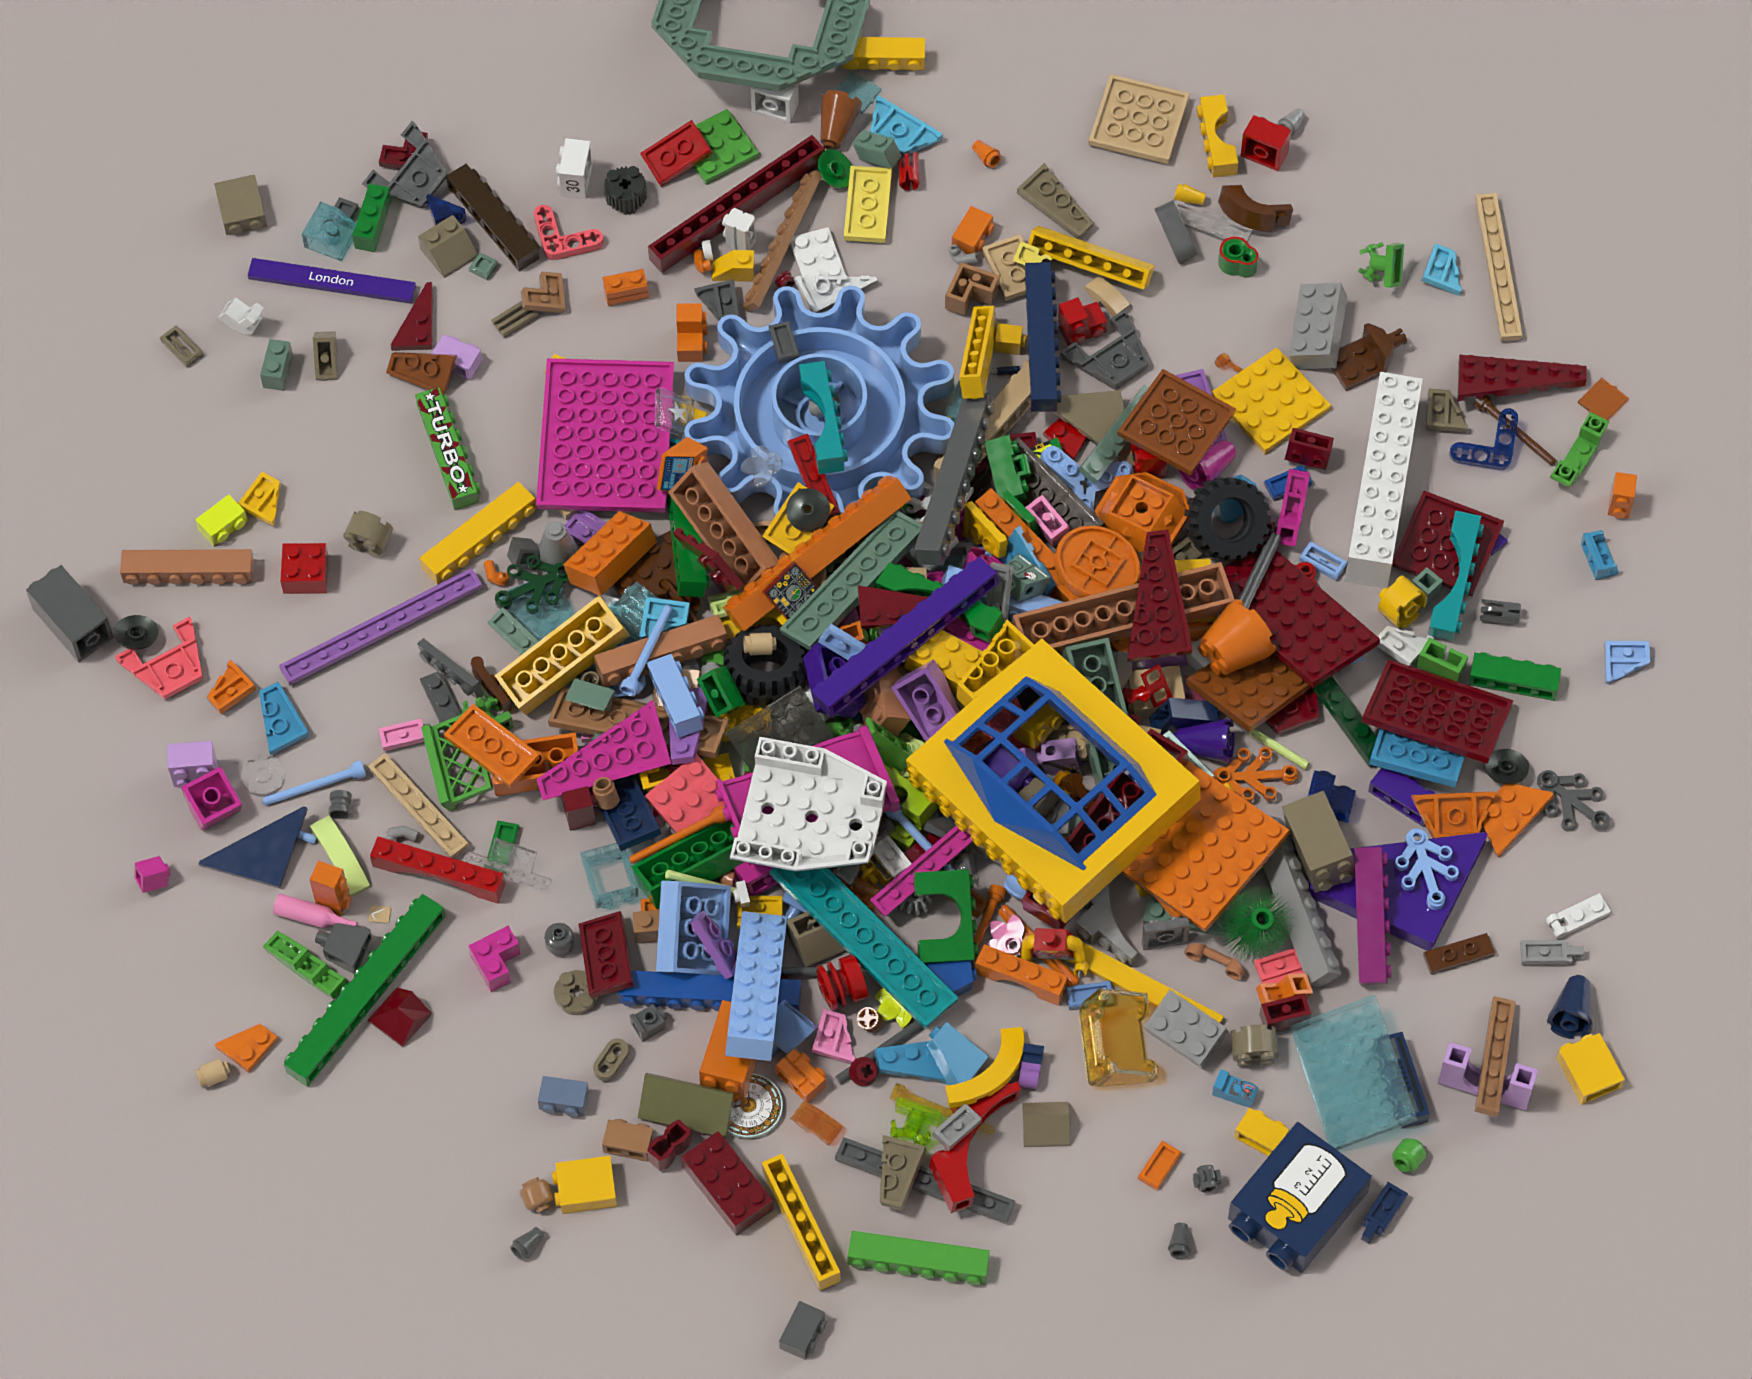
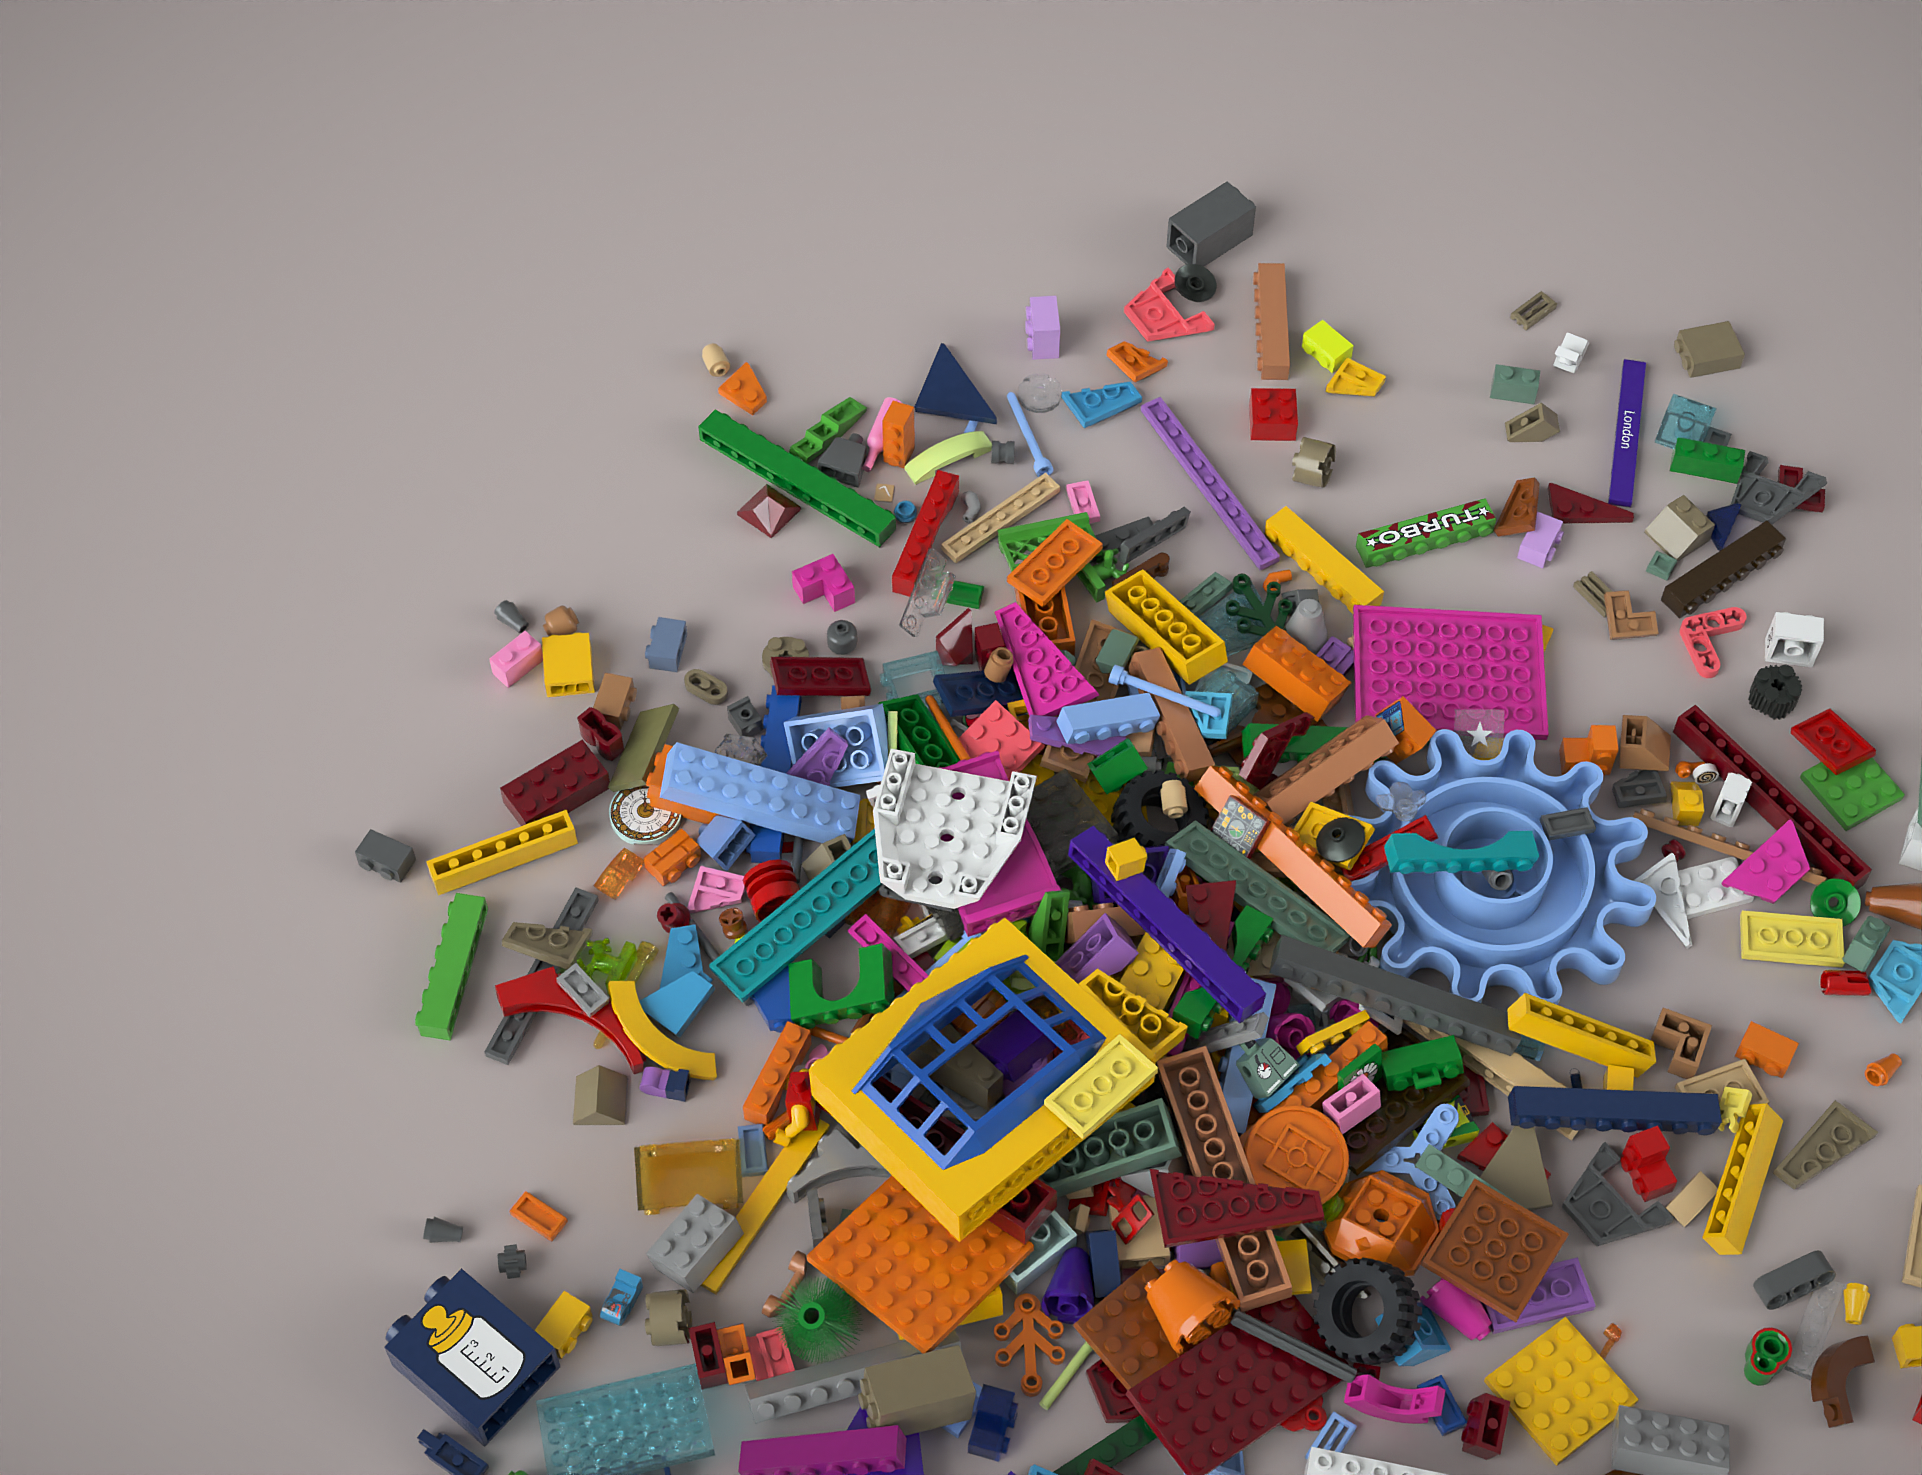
camera: 90 degrees right, 5 degrees down
dark pink brick [134,856,171,893] -> none
dark pink slope [181,766,242,831] -> none
orange brick [602,269,649,306] -> none
light grey arm [949,245,979,265] -> none
none -> bright pink brick [489,631,543,688]
none -> clear hinge [715,734,768,766]
none -> dark azure plate [894,501,917,523]
none -> dark red slope [936,608,973,666]
none -> light yellow plate [1044,1034,1158,1139]
none -> yellow brick [1105,837,1147,881]
none -> clear neon green tile [1322,1194,1345,1222]
none -> medium nougat slope [1619,715,1671,771]
none -> dark pink wing [1721,820,1810,904]

